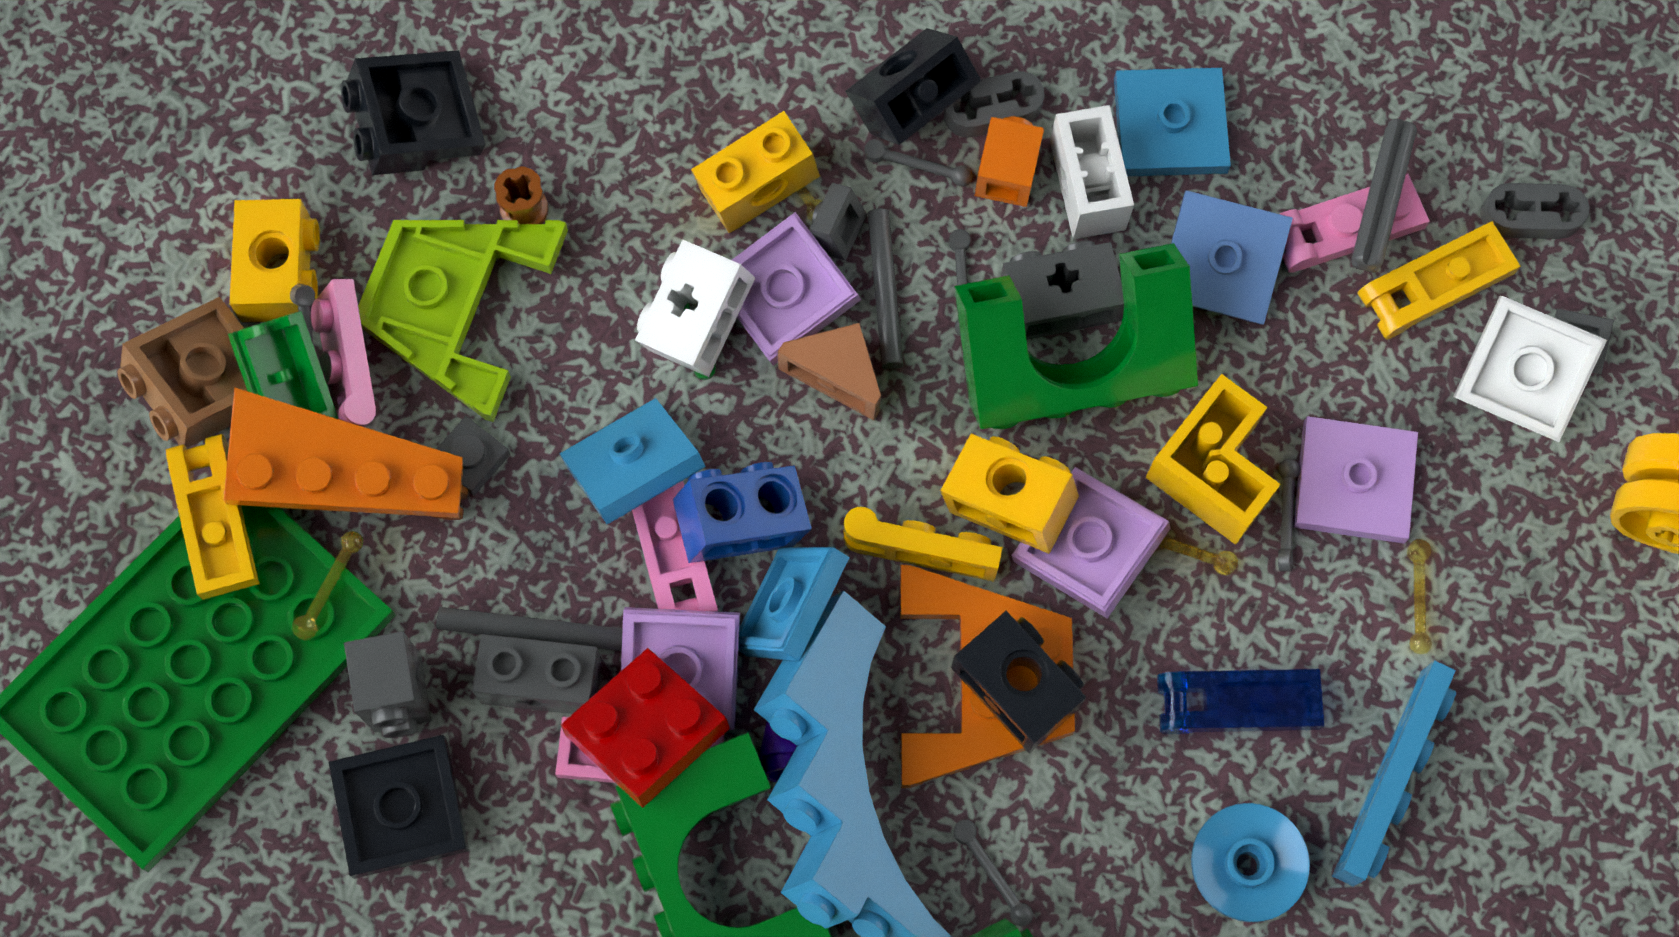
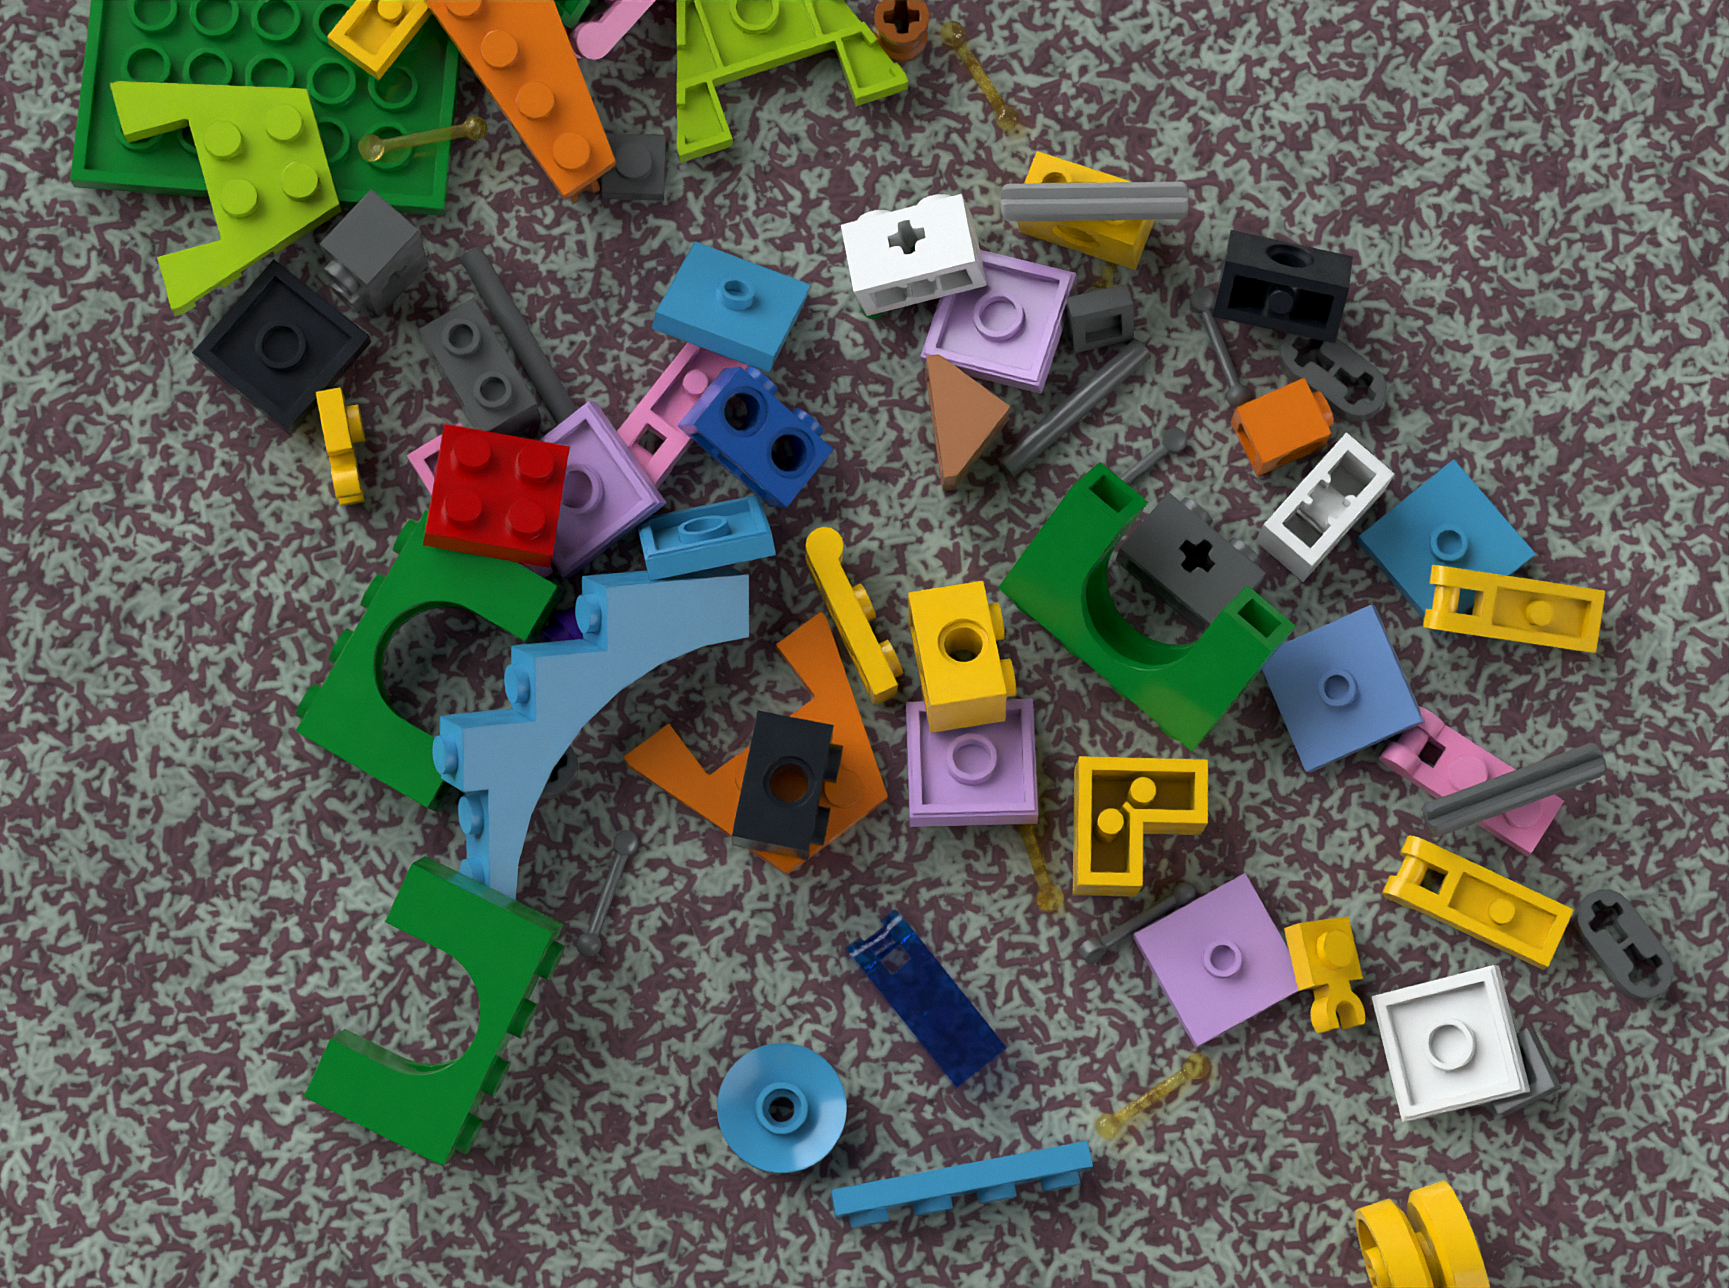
camera: 50 degrees right, 5 degrees up
none -> lime wing [110,81,341,316]
none -> yellow plate [316,387,366,507]
none -> clear yellow hinge [940,21,1020,130]
none -> light grey axle [1001,182,1189,221]
none -> yellow plate [1284,916,1365,1034]
none -> yellow plate [1423,565,1605,653]

